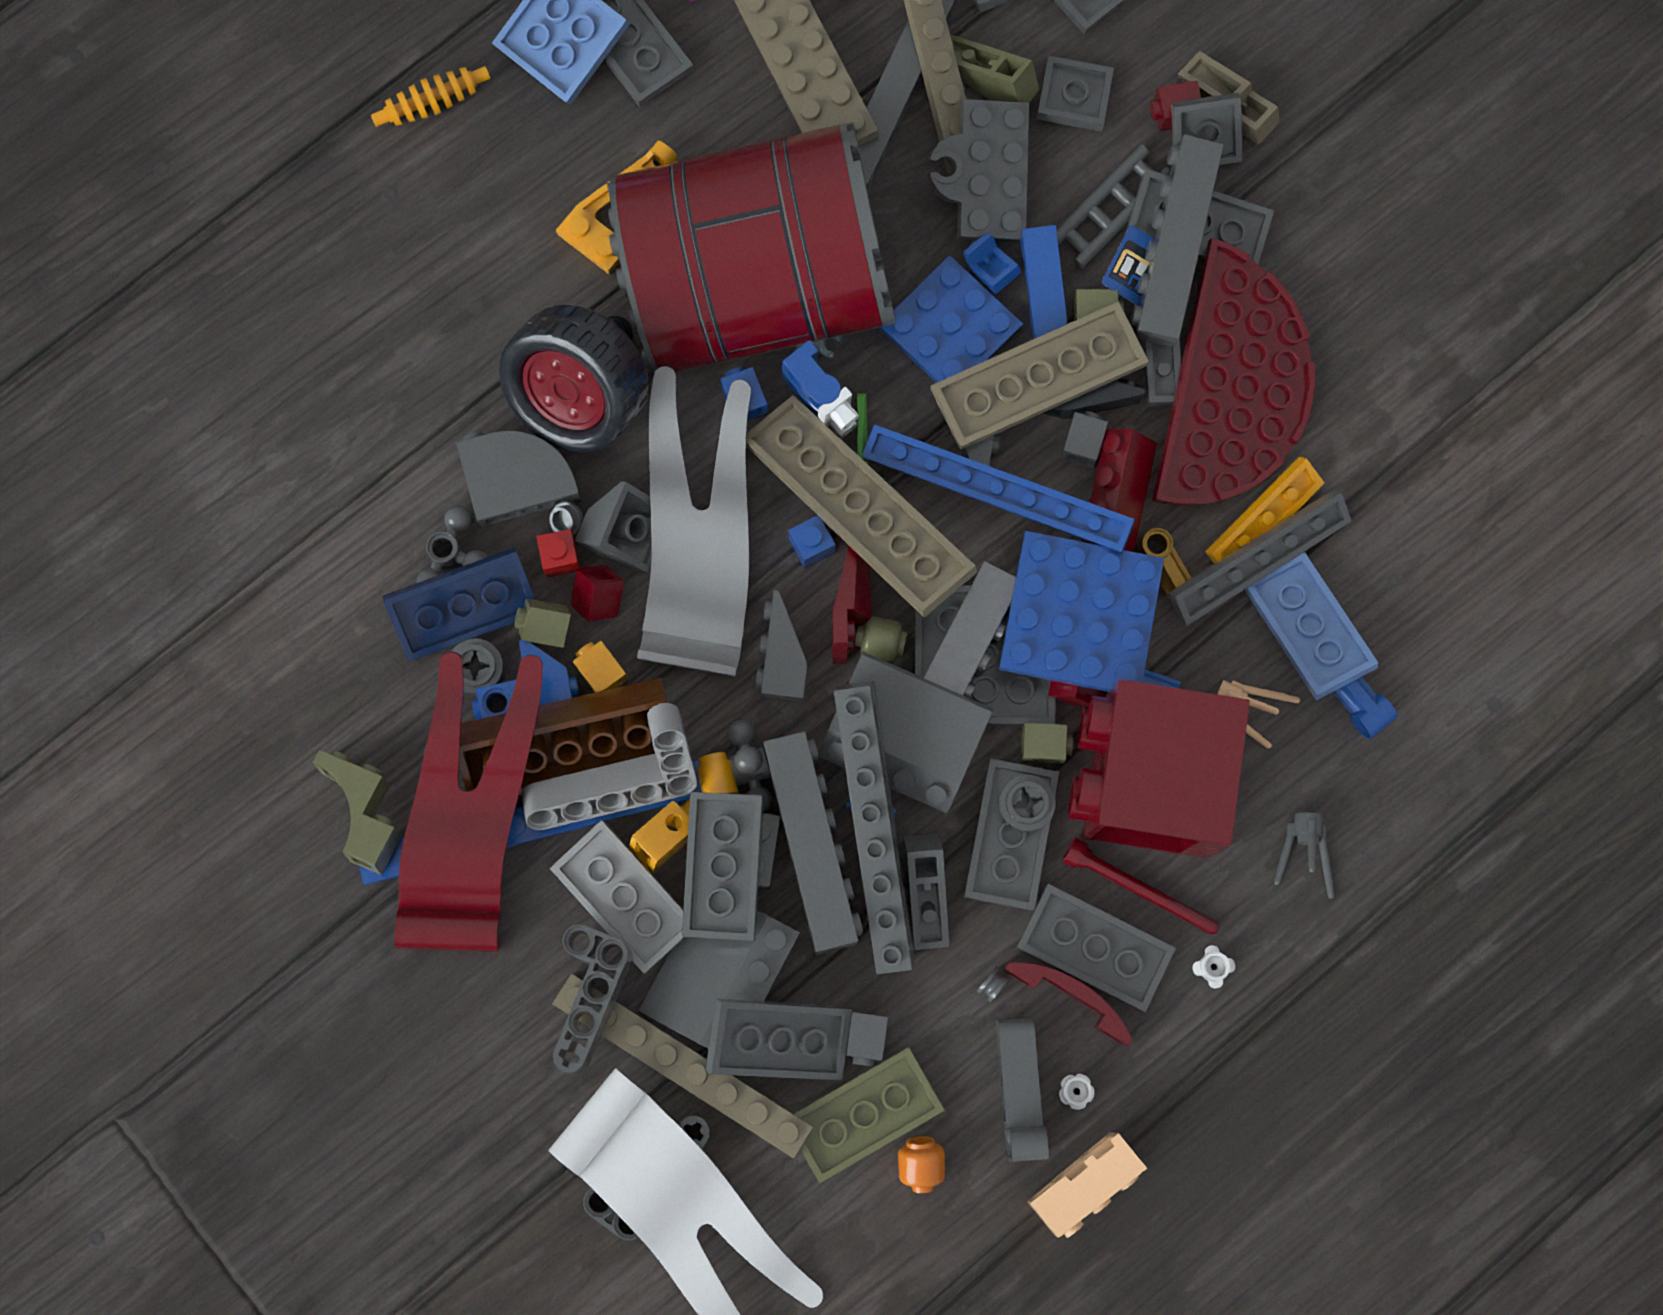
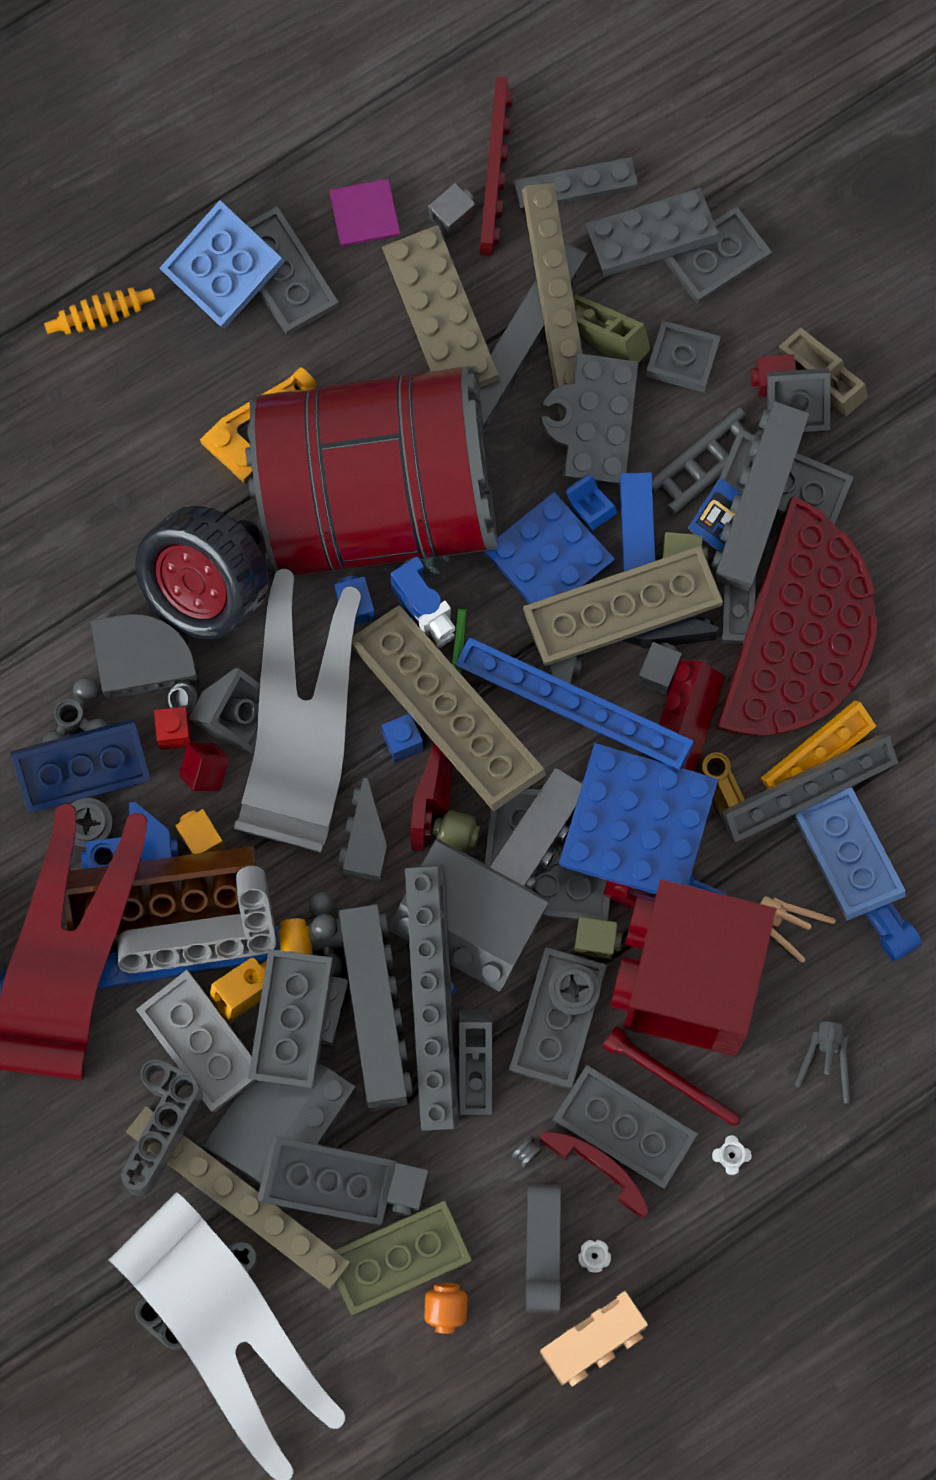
camera: 10 degrees right, 5 degrees down
olive brick [515,598,571,648] -> none

